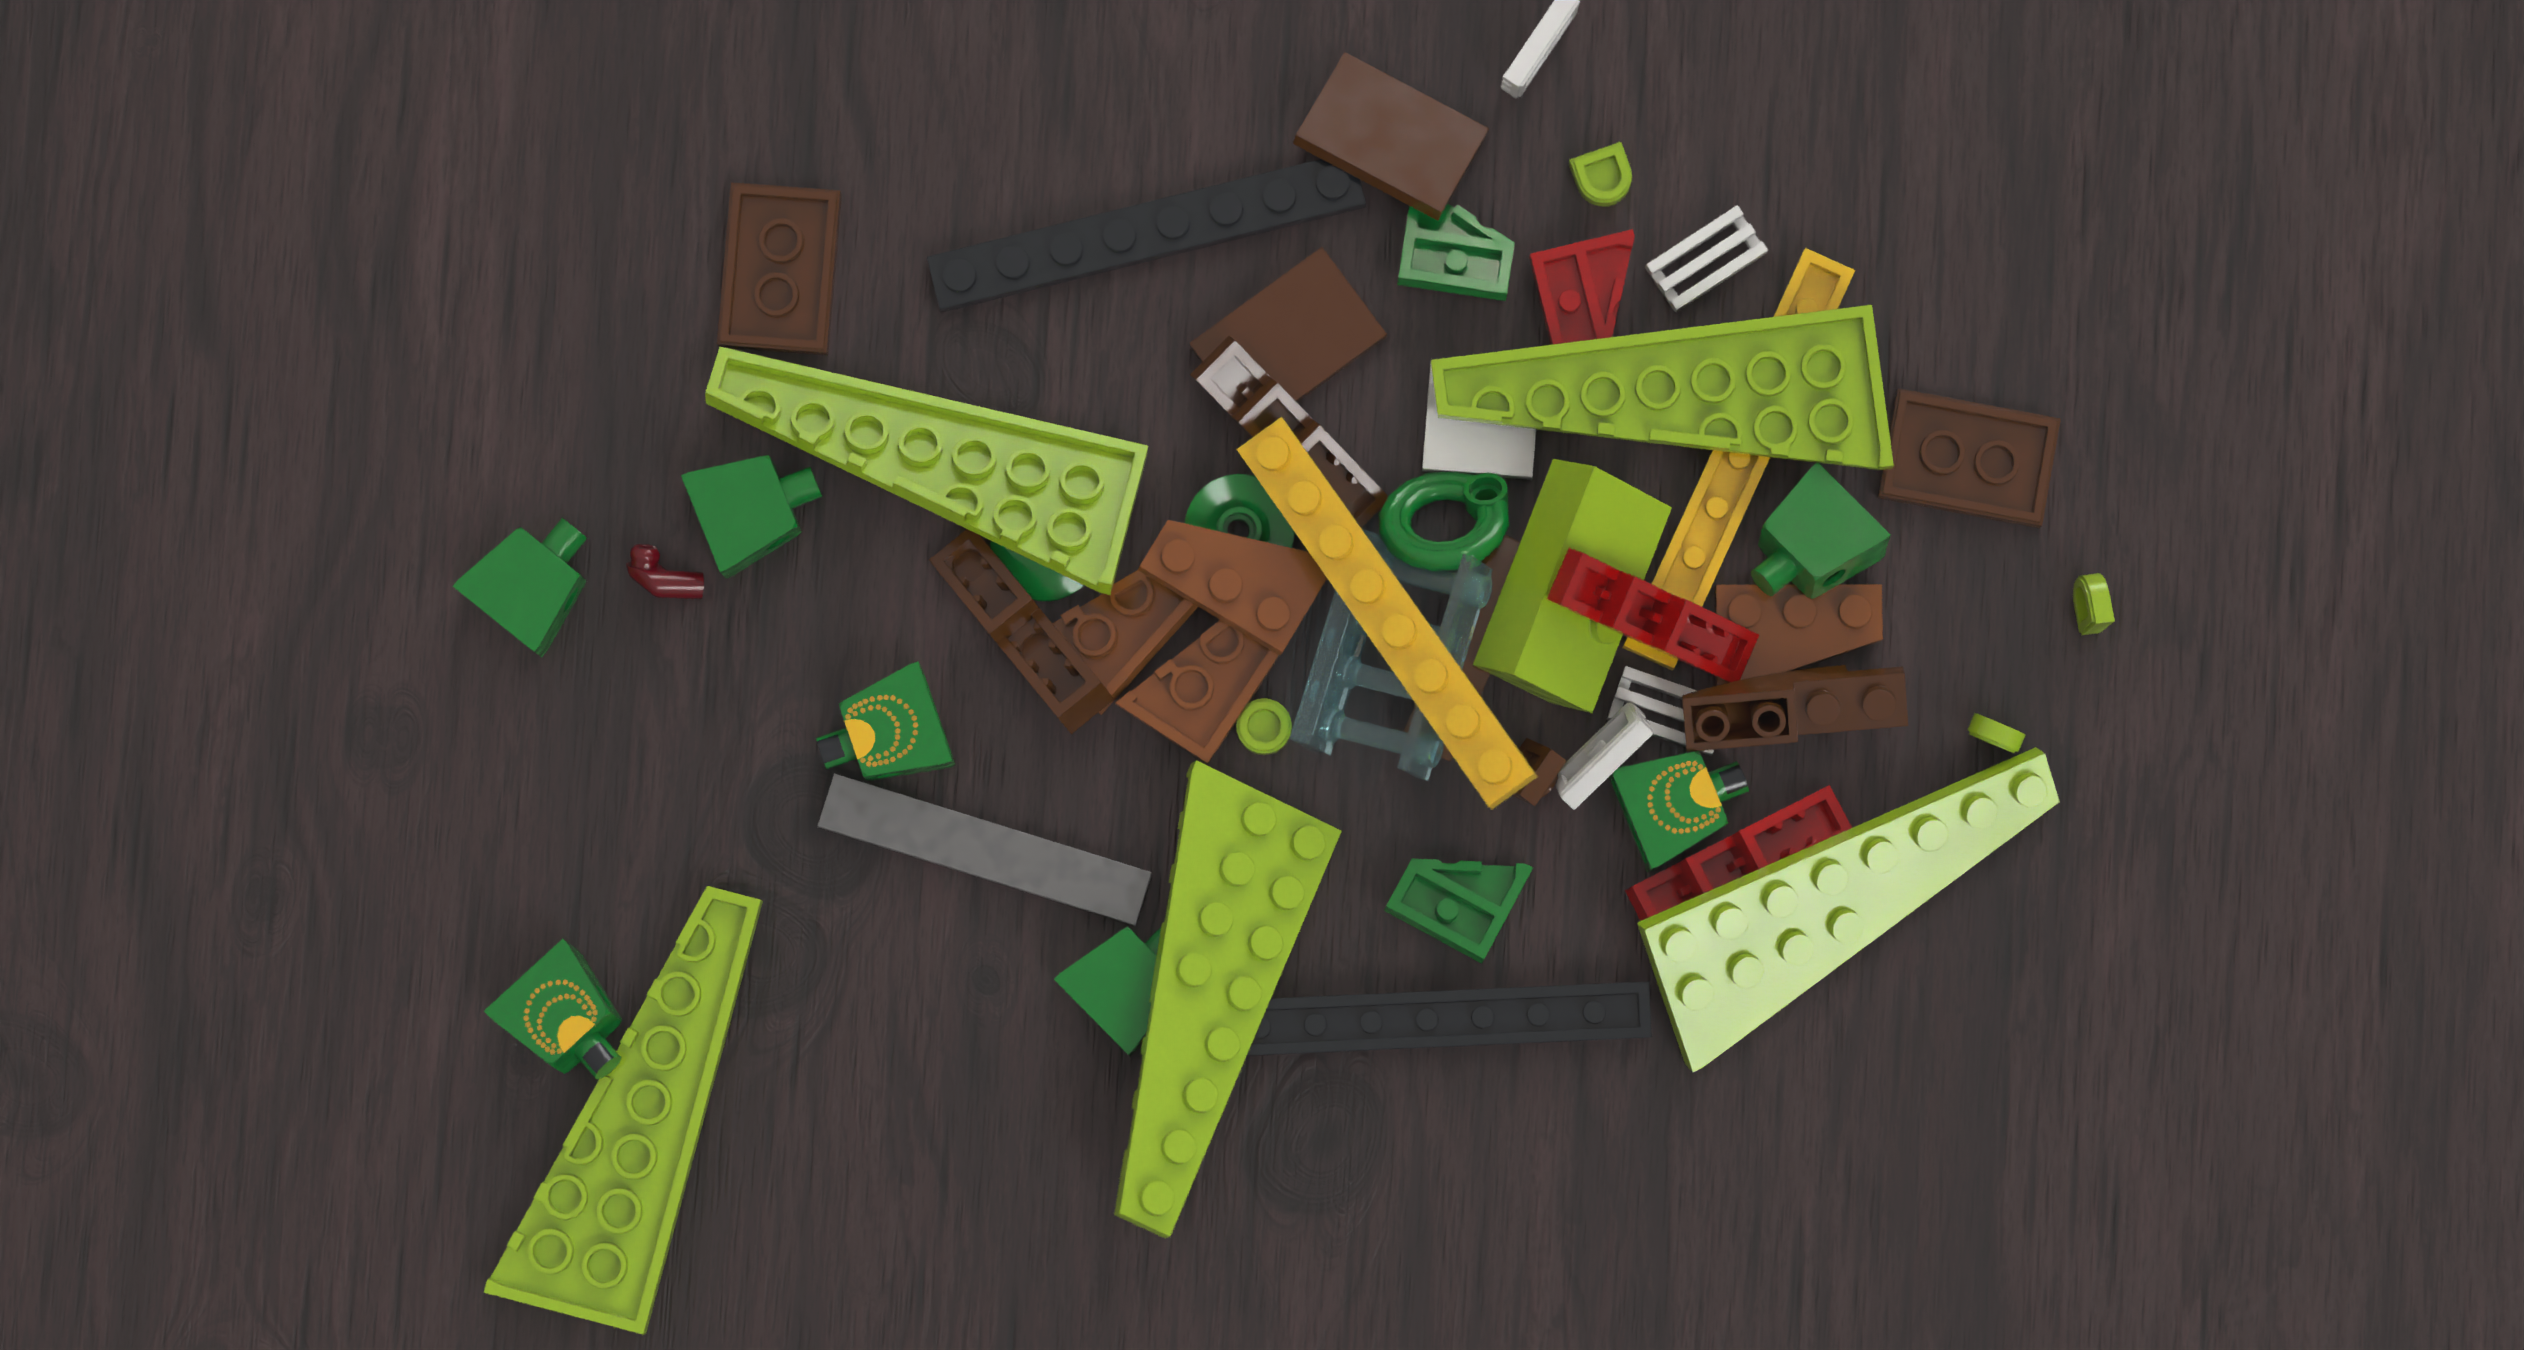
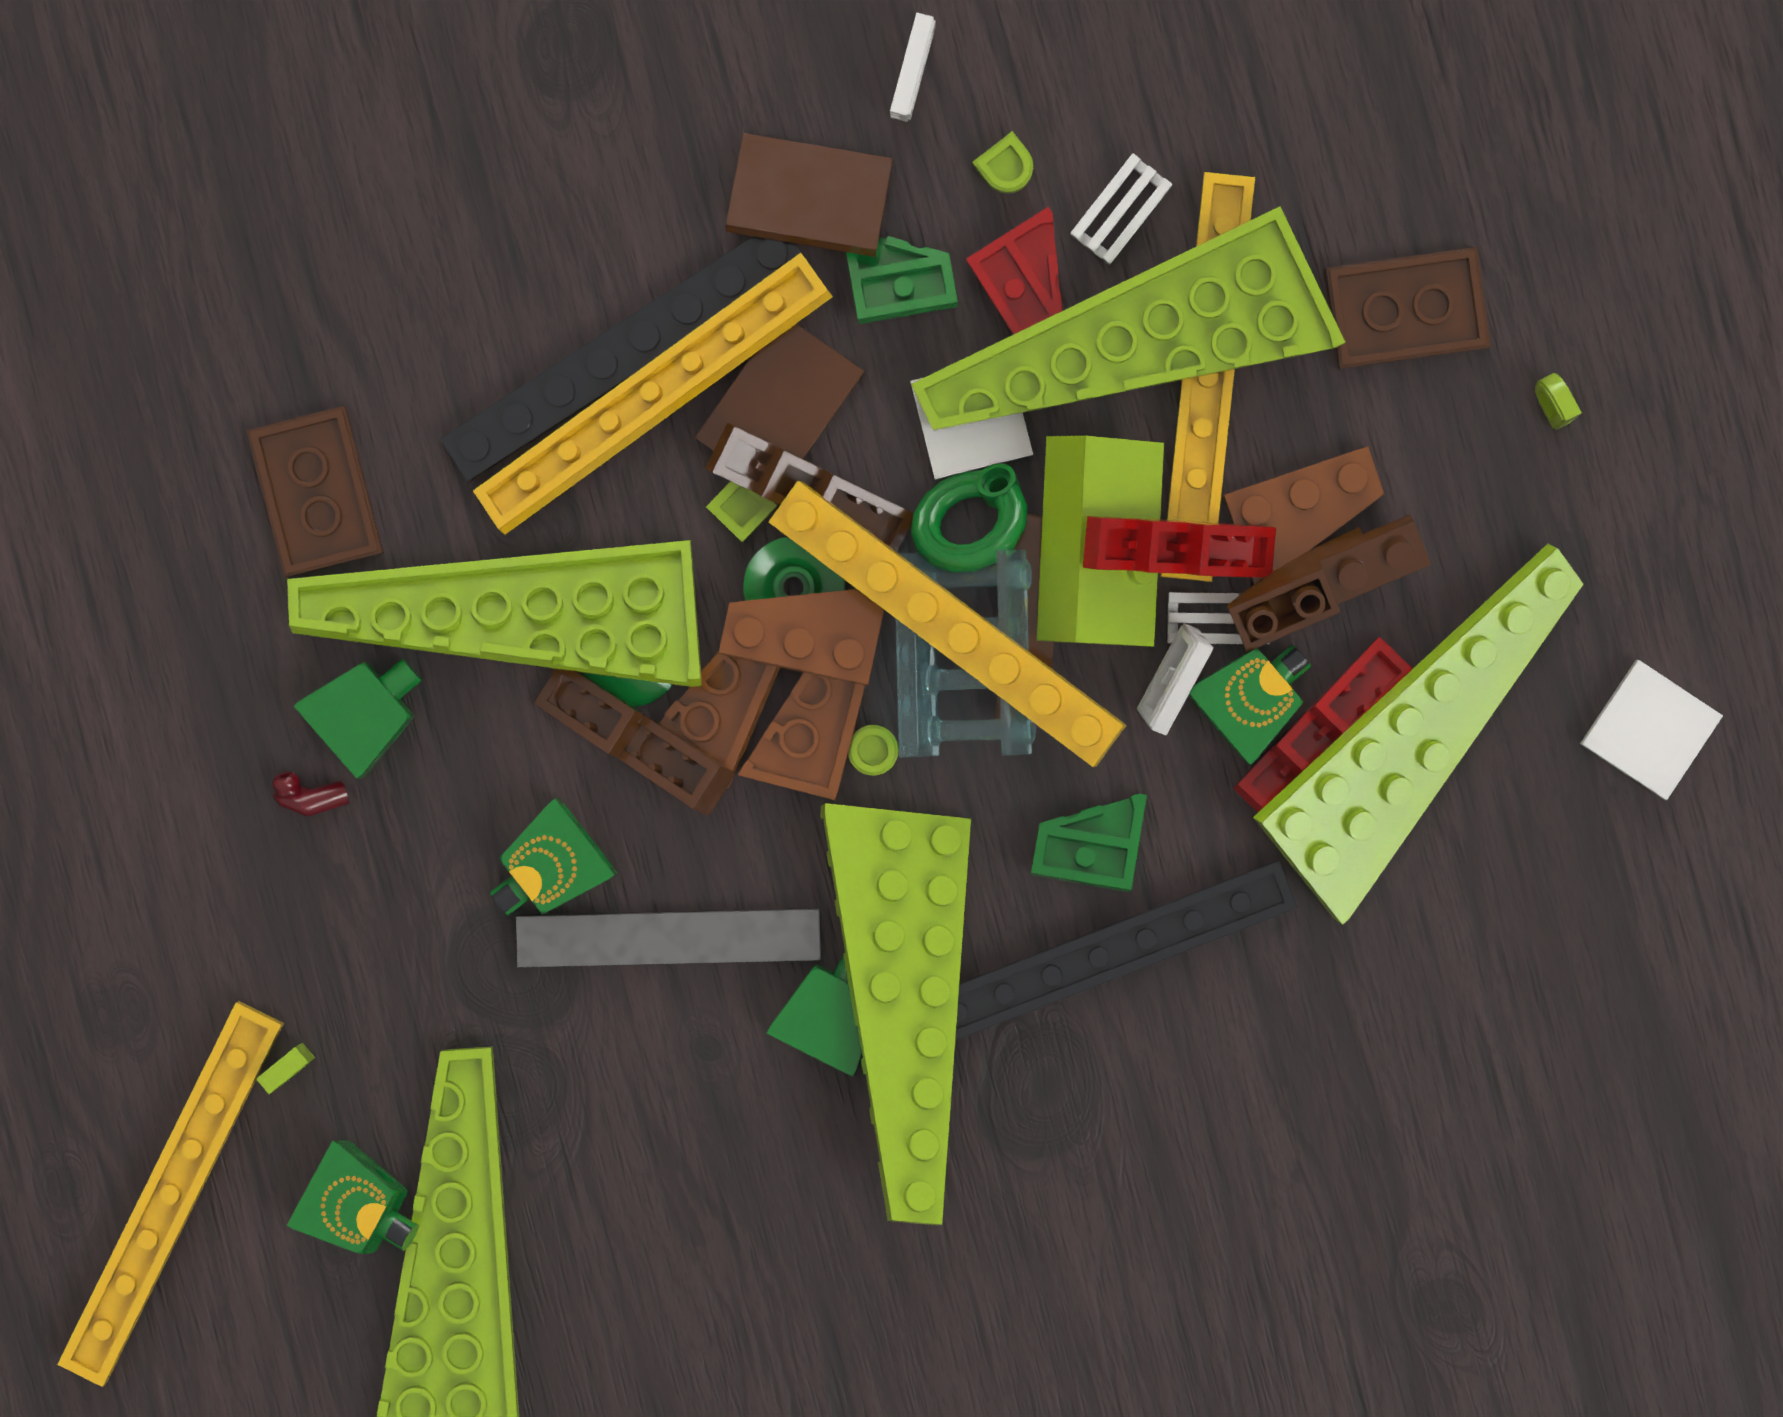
camera: 20 degrees left, 5 degrees up
green torso [453,518,587,657] -> none
reddish brown plate [1512,738,1567,806] -> none
green torso [1751,462,1890,599] -> none
lime tile [1967,713,2026,754] -> none
none -> yellow plate [57,1001,284,1387]
none -> lime tile [257,1043,315,1094]
none -> yellow plate [473,253,833,535]
none -> lime tile [706,481,778,542]
none -> white tile [1580,660,1723,800]

